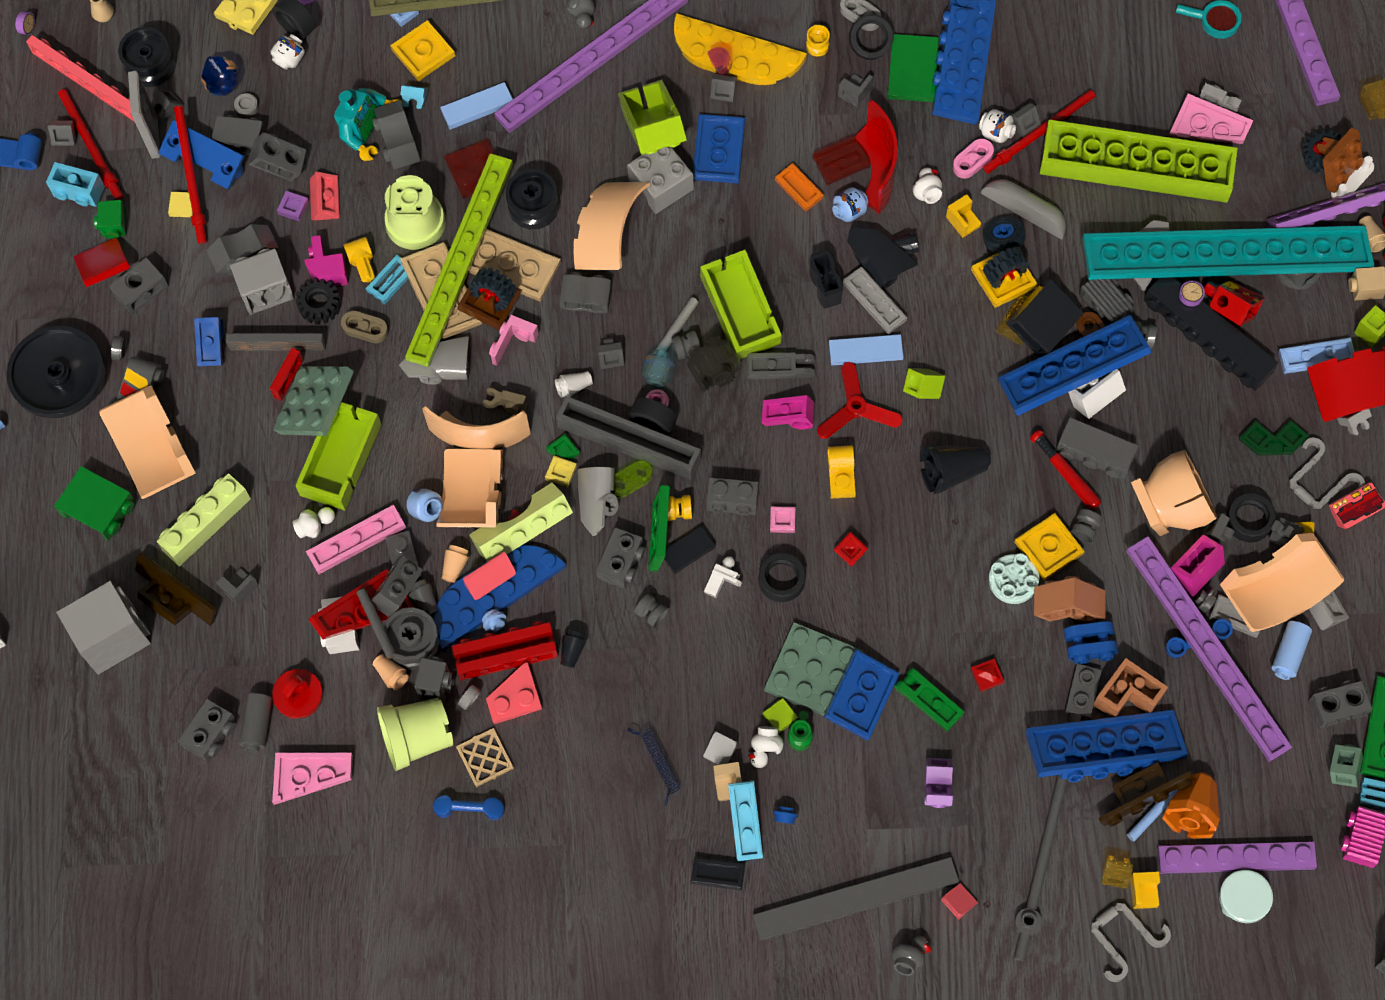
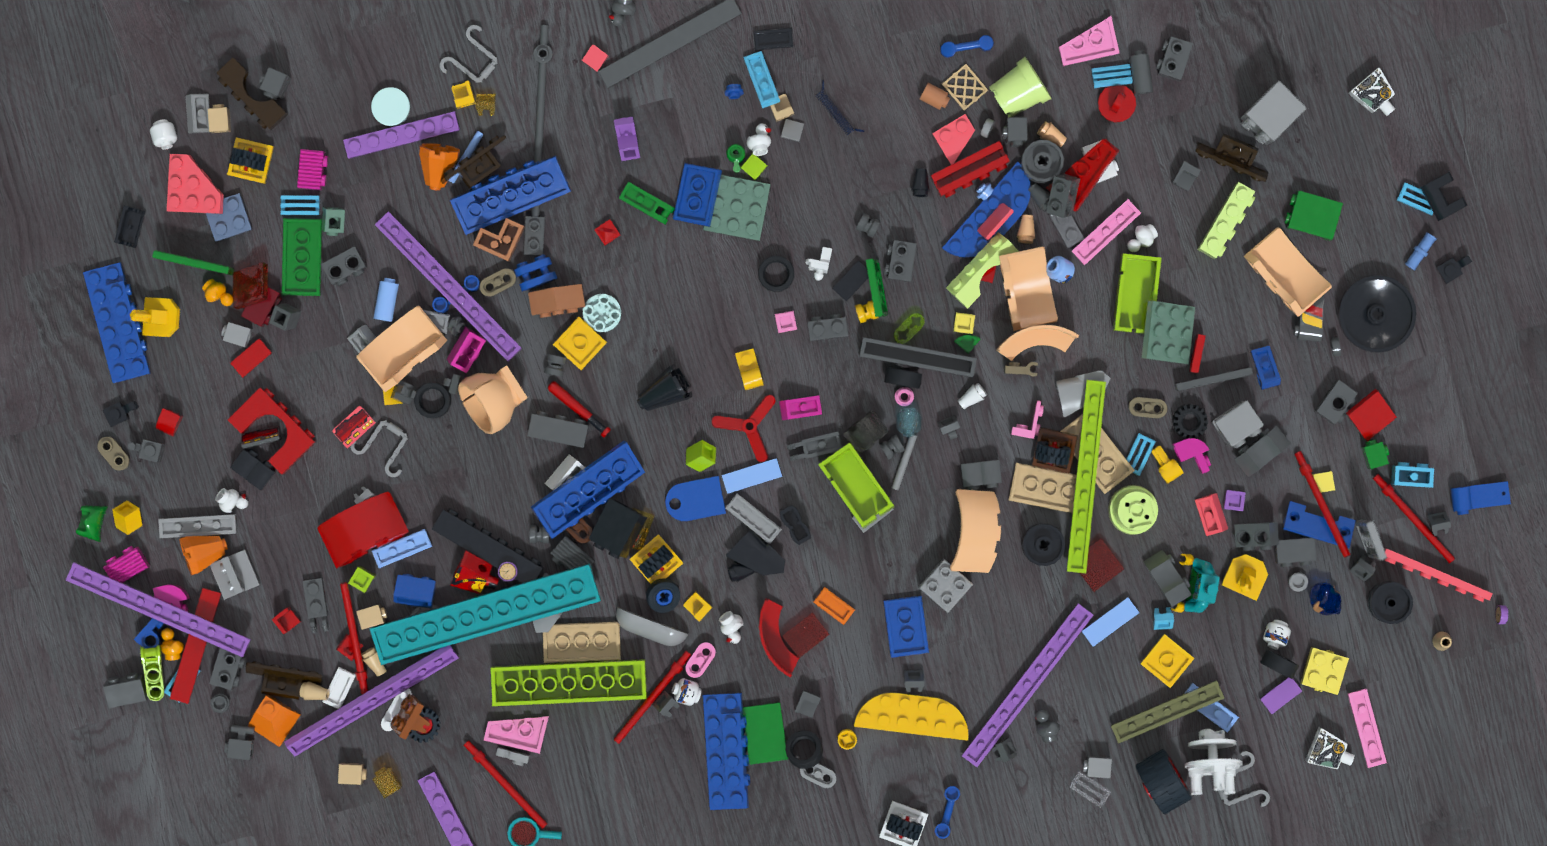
camera: 165 degrees right, 20 degrees up
dark grey bar [357,589,396,659] -> none
light grey panel [577,467,618,536] -> none
lime piece [618,80,687,155] -> none
clear pink brick [707,47,732,75] -> none
light blue head [832,187,868,222] -> none
red tile [833,532,868,567] -> none
dark green tile [1239,420,1309,456] -> none
none -> blue piece [393,574,436,609]
none -> red bar [463,740,548,829]
none -> dark tan plate [480,268,516,297]
none -> tan tile [543,622,621,663]
none -> blue tile [665,476,726,521]
none -> nougat brick [919,83,950,110]
none -> medium azure tile [1092,64,1133,88]
none -> yellow piece [1221,554,1268,601]

